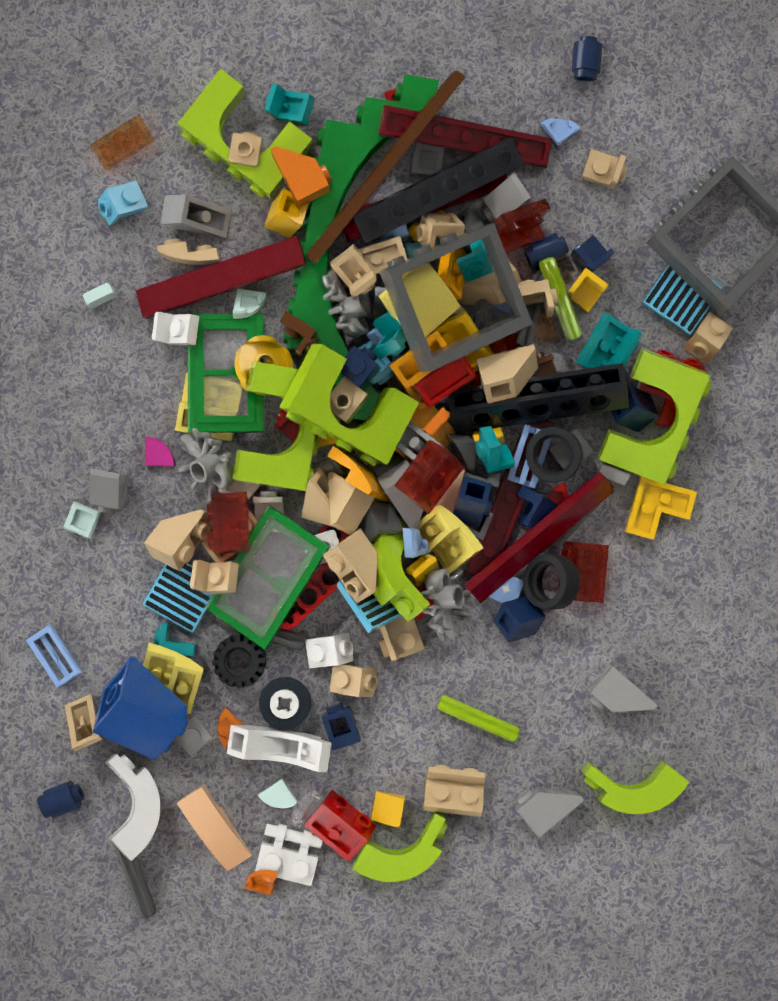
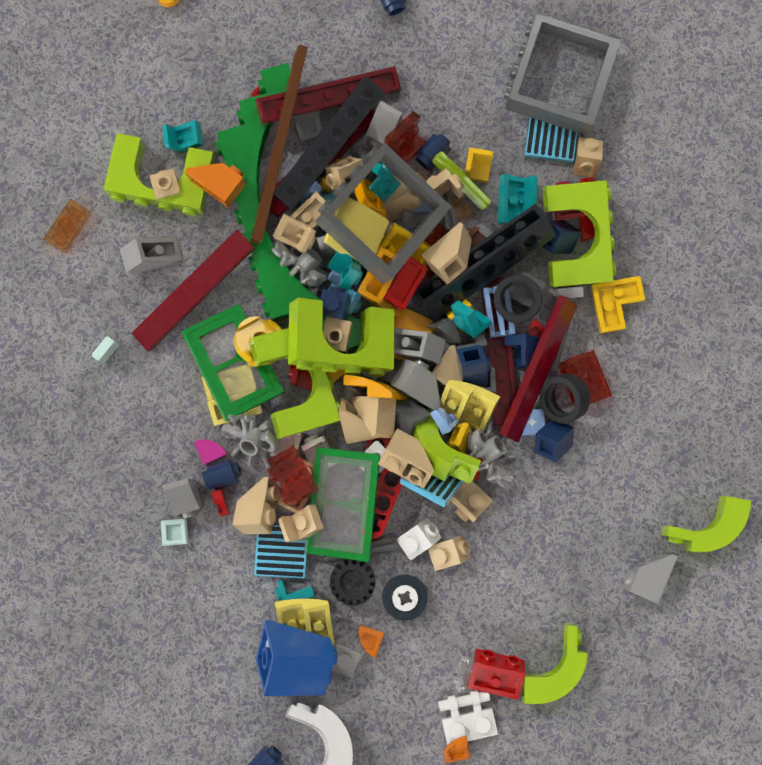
camera: 25 degrees left, 5 degrees down
light blue tile [26,624,83,689] -> none
tan slope [65,694,104,752] -> none
medium azure bracket [98,181,148,225] -> none
white bracket [152,312,199,345] -> none
tan slope [157,238,221,266] -> none
light nougat slope [177,784,252,872] -> none
white arch [227,725,331,772] -> none
light aqua tile [233,289,266,319] -> none
light aqua tile [258,778,298,808] -> none
yellow panel [264,189,309,238] -> none
reddish brown bracket [280,311,319,358] -> none
dark blue brick [321,703,361,751] -> none
yellow slope [371,791,405,828] -> none
clear red bracket [395,440,465,514] -> none
orange tile [423,407,450,437] -> none
tan bracket [423,765,486,817] -> none
lime axle [437,695,520,742] -> none
light blue tile [540,118,581,148] -> none
dark blue panel [570,235,614,273] -> none
tan bracket [581,149,628,189] -> none
light grey slope [587,664,658,712] -> none
none -> dark blue brick [202,459,242,491]
none -> red tile [211,490,230,517]

